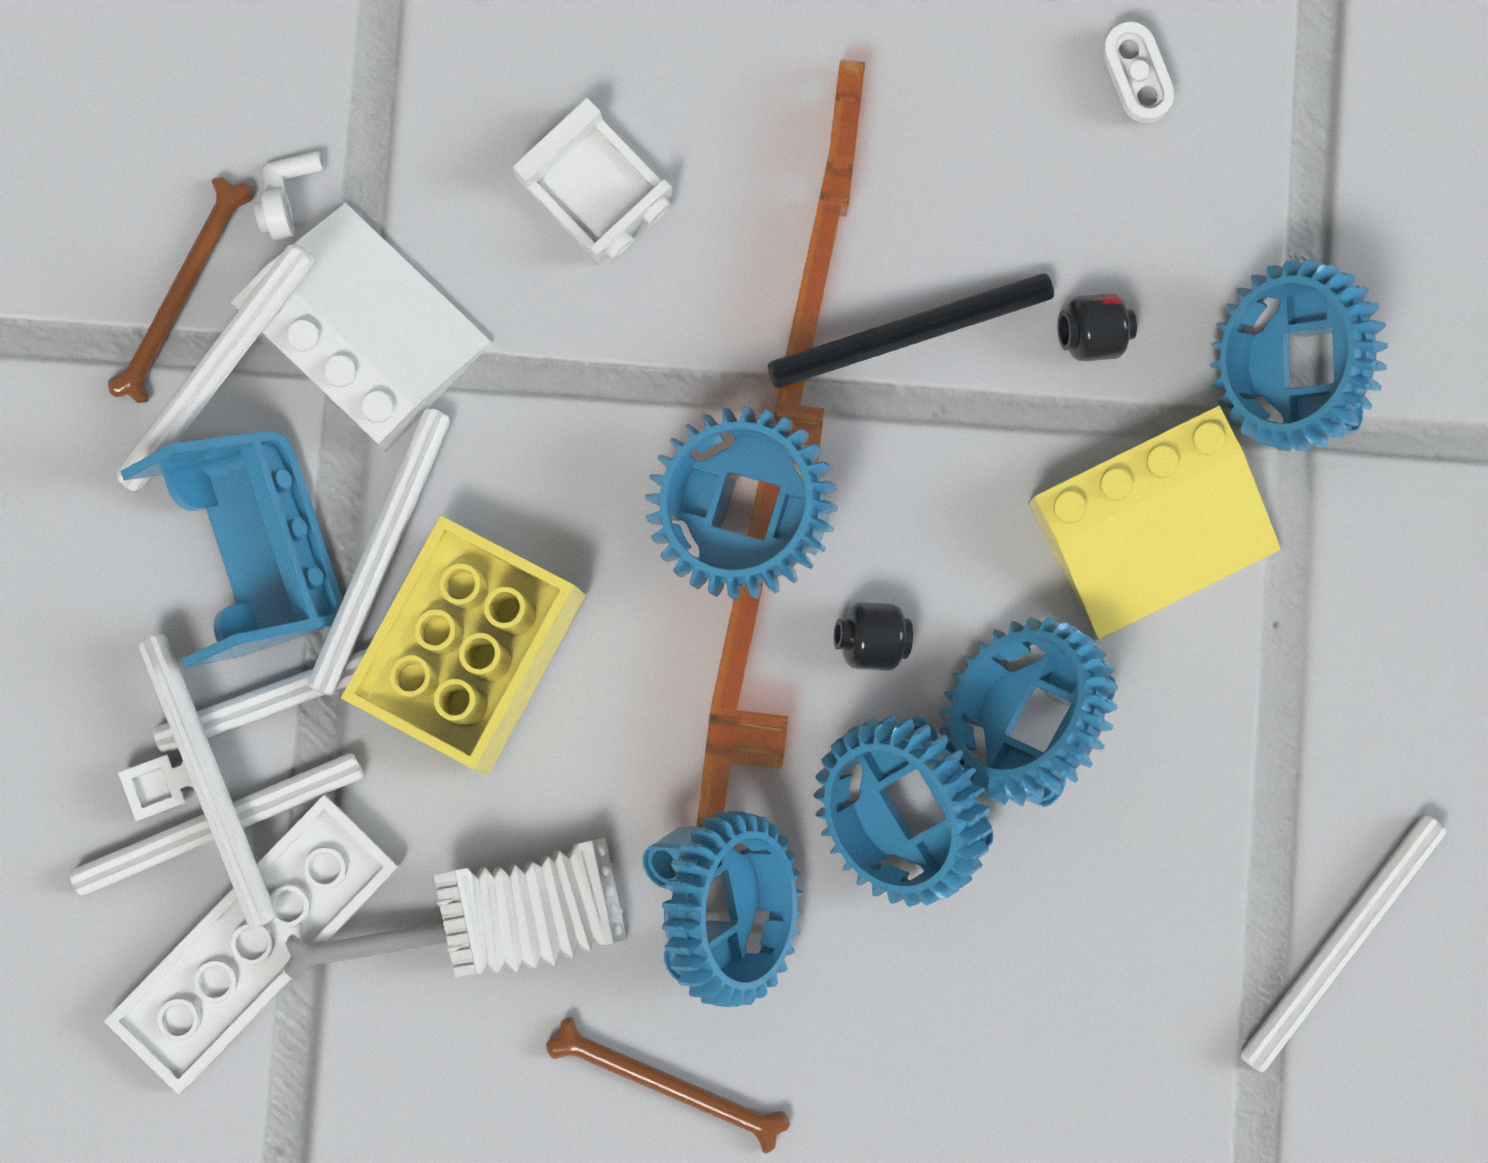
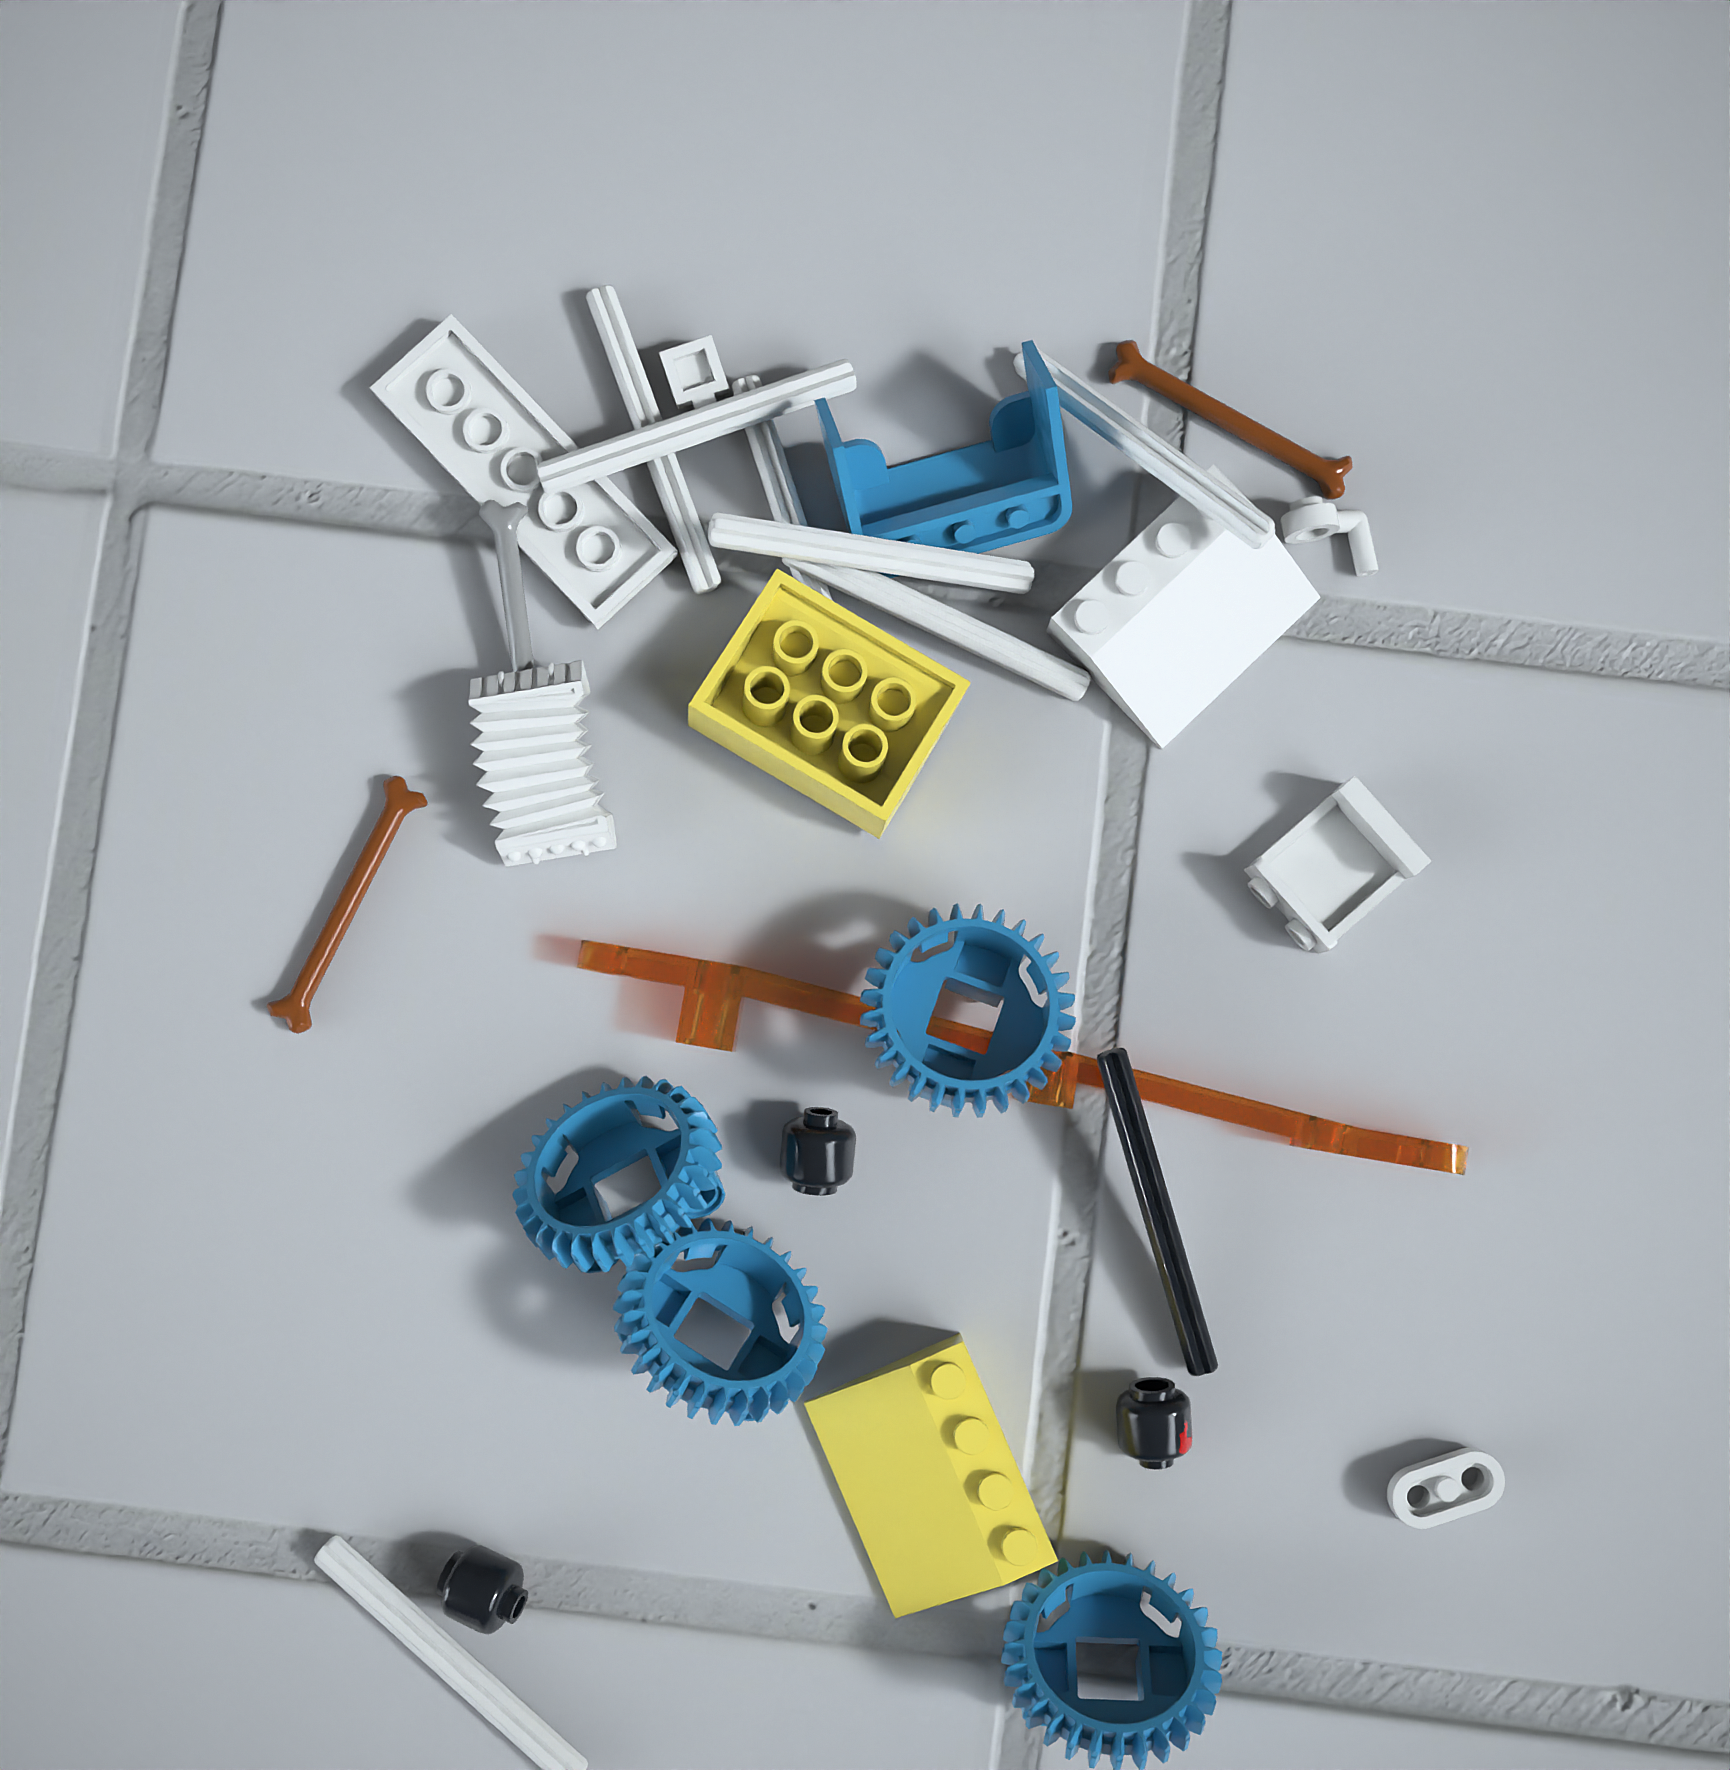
camera: 95 degrees right, 0 degrees up
dark azure piece [642,811,803,1007] -> none
none -> black head [436,1545,528,1635]
none -> white axle [708,512,1034,594]

